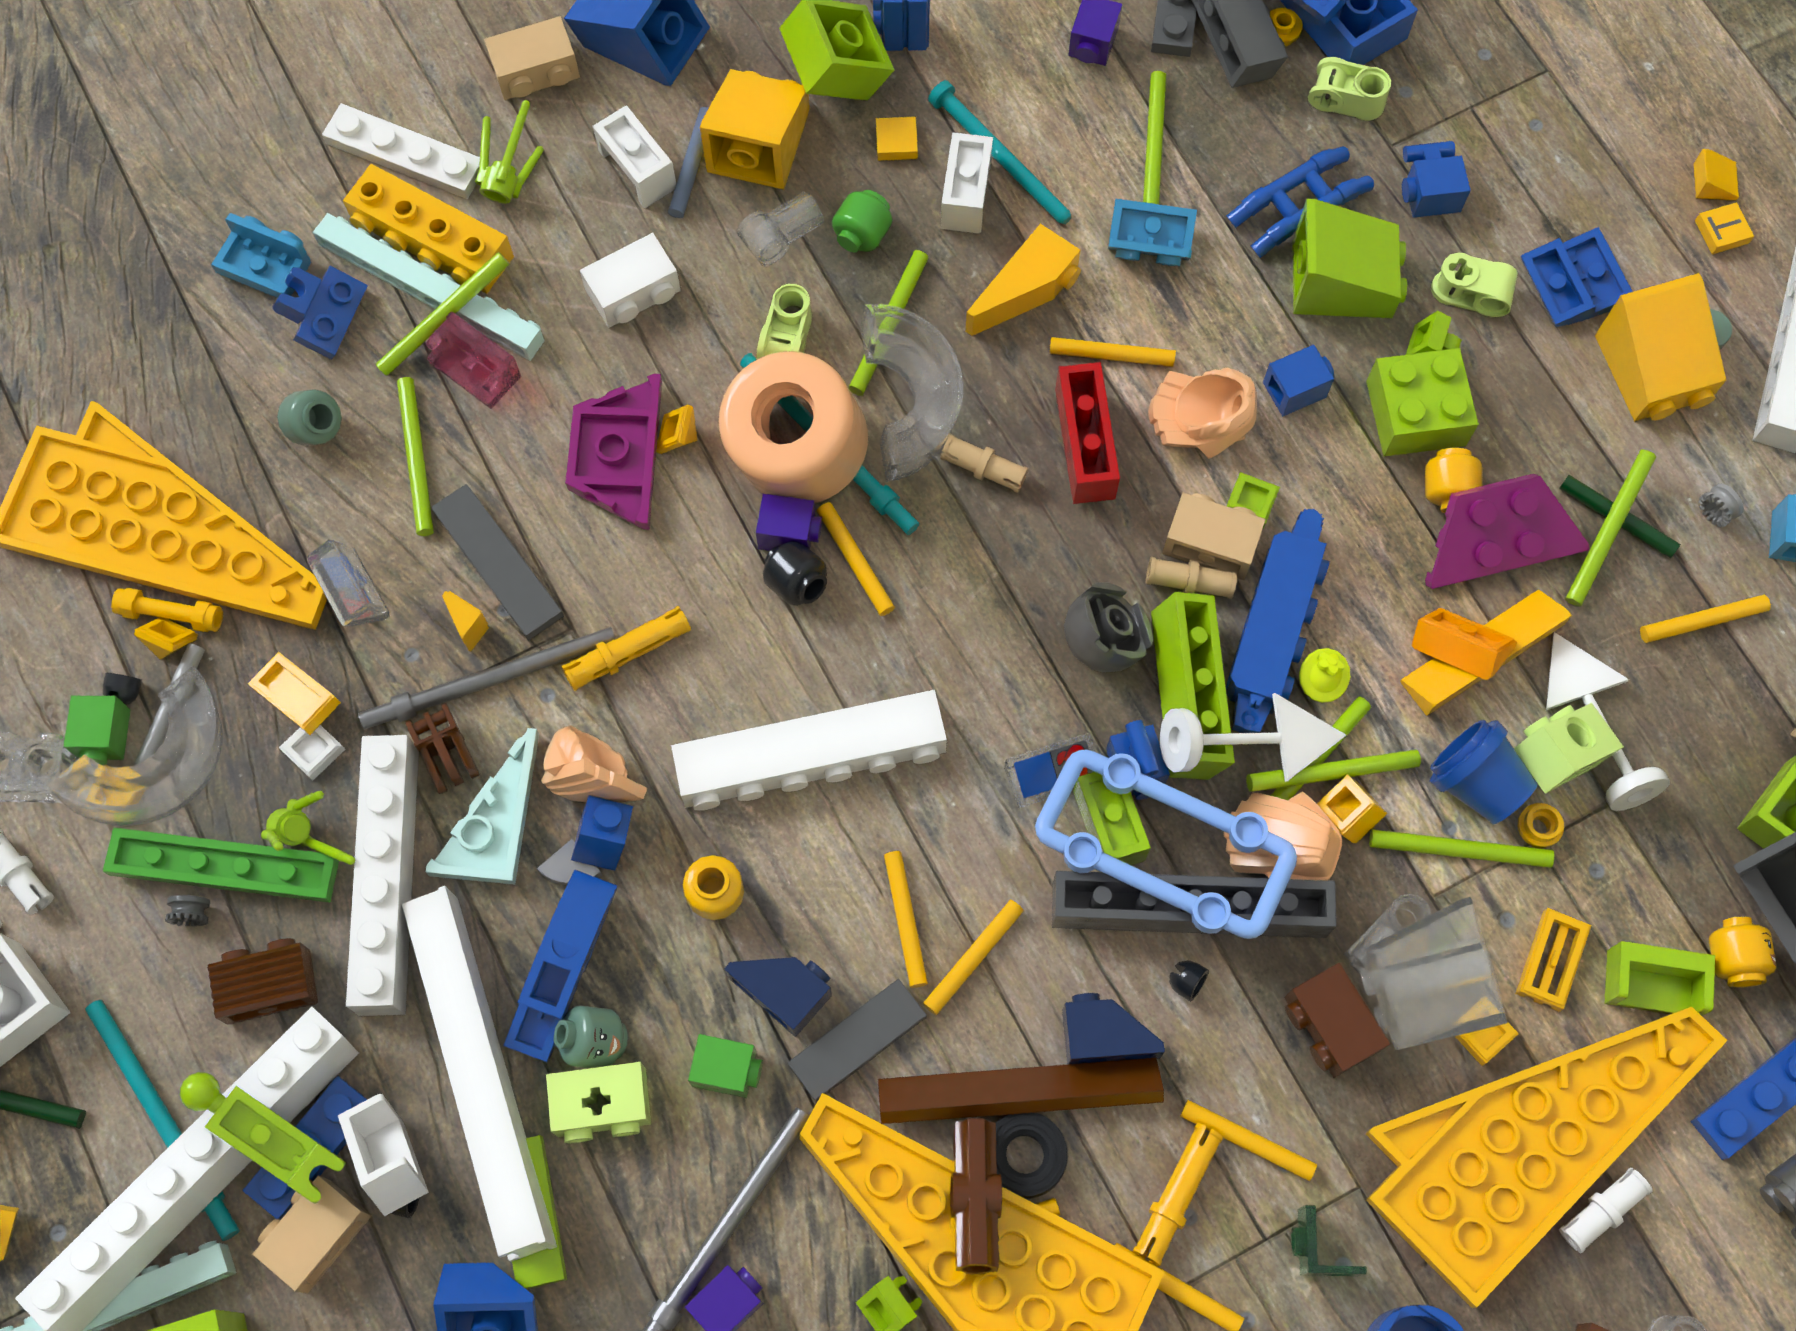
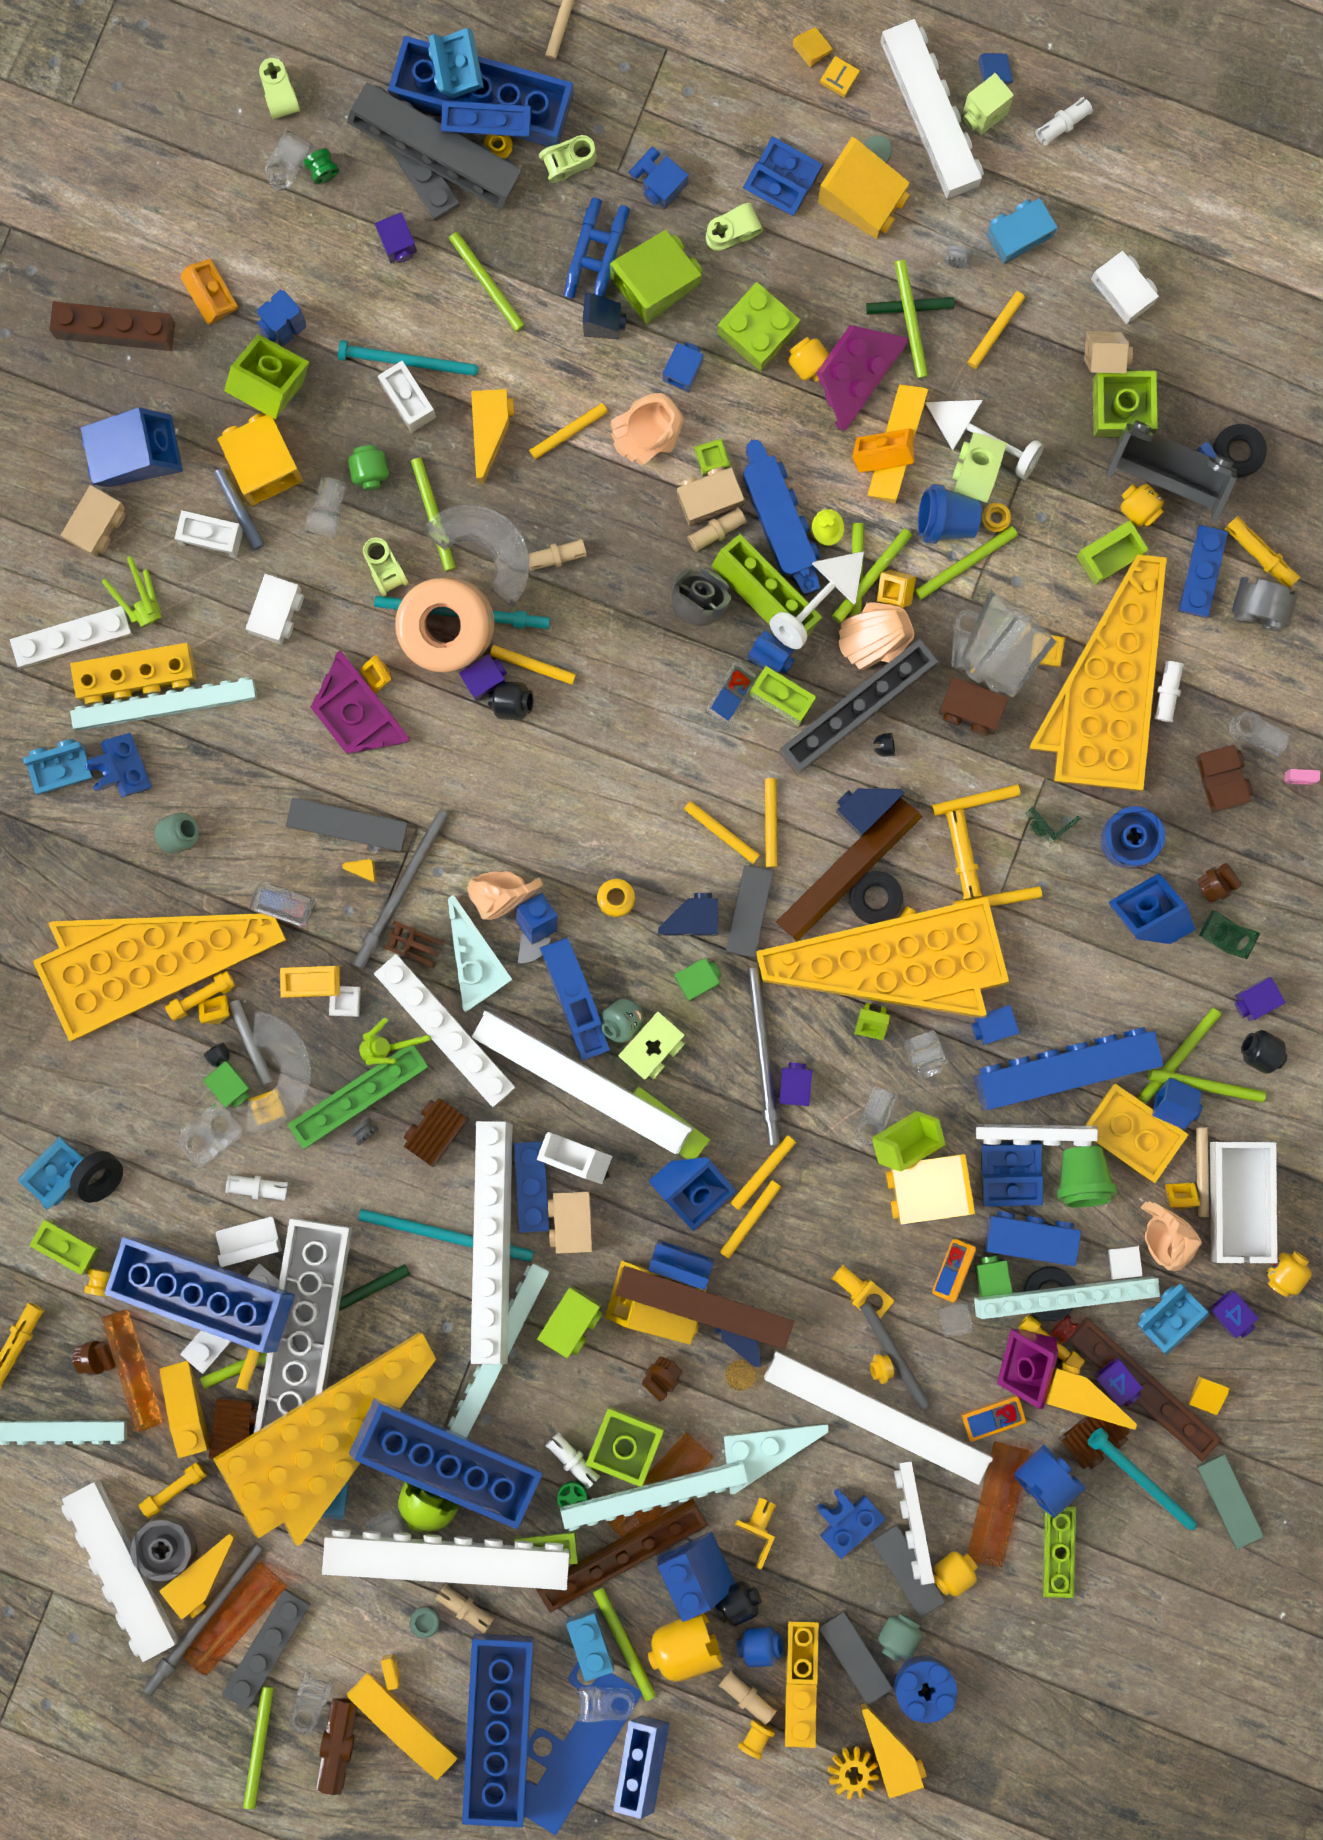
camera: 40 degrees left, 15 degrees up
lime plate [180,1072,346,1204] -> none
lime bar [375,252,510,376] -> none
lime bar [397,377,434,536] -> none
clear pink hinge [426,311,522,409] -> none
yellow pin [561,606,691,691] -> none
white brick [671,690,947,810] -> none
yellow tile [876,117,918,161] -> none
reddish brown piece [950,1118,1002,1274] -> none
light blue bar [1035,749,1297,939] -> none
red brick [1055,362,1120,504] -> none
dark azure bracket [1108,199,1197,267] -> none
lime tile [1406,310,1462,355] -> none
yellow tile [1515,908,1592,1012] -> none
none -> dark blue slope [582,292,626,340]

